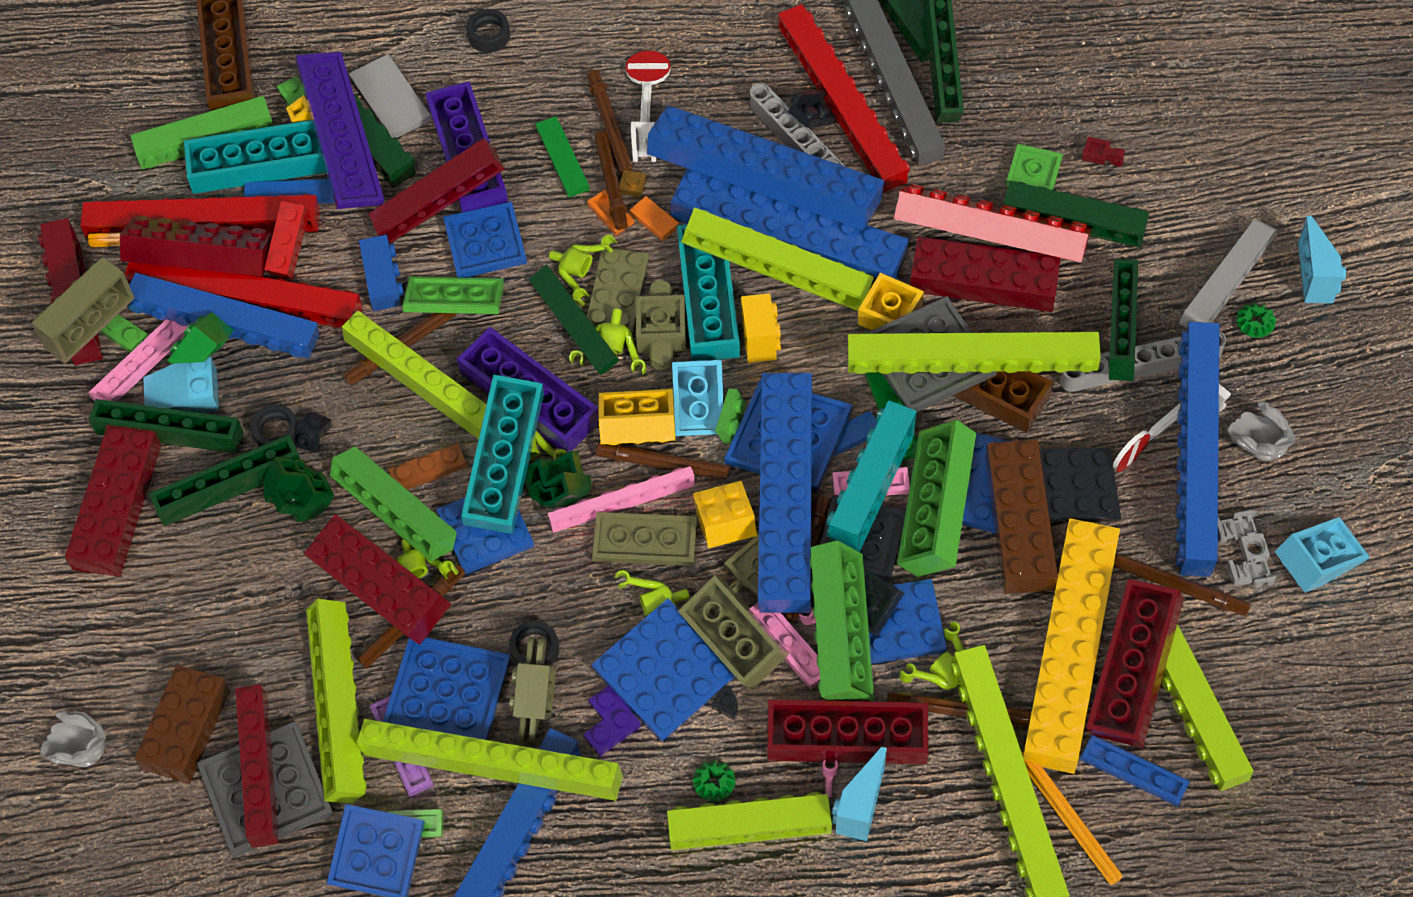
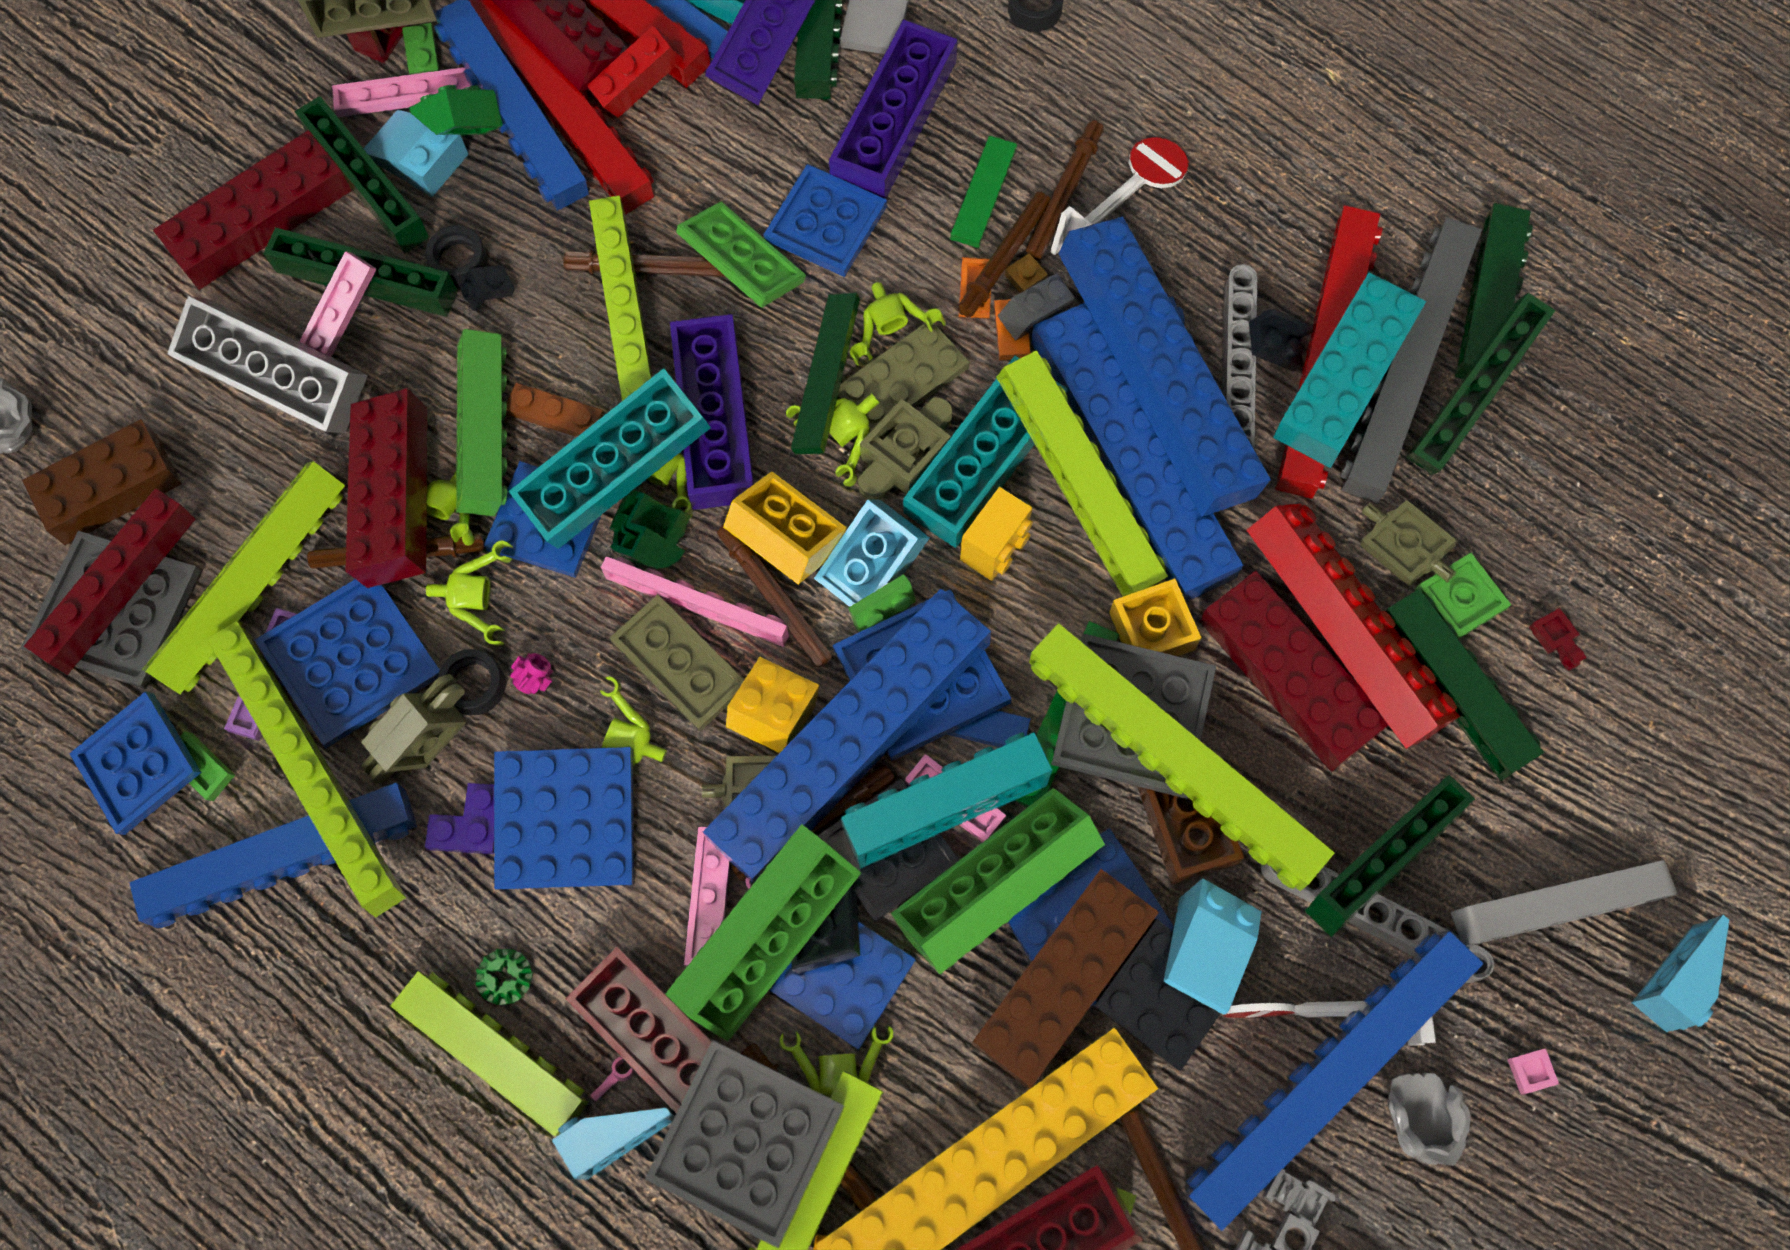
camera: 40 degrees right, 10 degrees up
dark green brick [263,457,334,522] -> none
blue brick [359,235,404,312] -> none
dark red brick [369,138,505,244] -> none
olive brick [678,575,790,689] -> none
black tile [712,685,738,720] -> none
green gear [1236,302,1276,338] -> none
none -> light grey brick [167,296,368,433]
none -> bright pink plate [299,251,376,357]
none -> lime piece [426,540,513,646]
none -> dark pink gear [510,653,553,694]
none -> dark grey plate [645,1040,845,1248]
none -> dark grey brick [997,273,1075,341]
none -> medium azure slope [1164,878,1262,1015]
none -> teal brick [1273,272,1427,468]
none -> olive plate [1360,500,1457,587]
none -> bright pink plate [1507,1048,1559,1095]

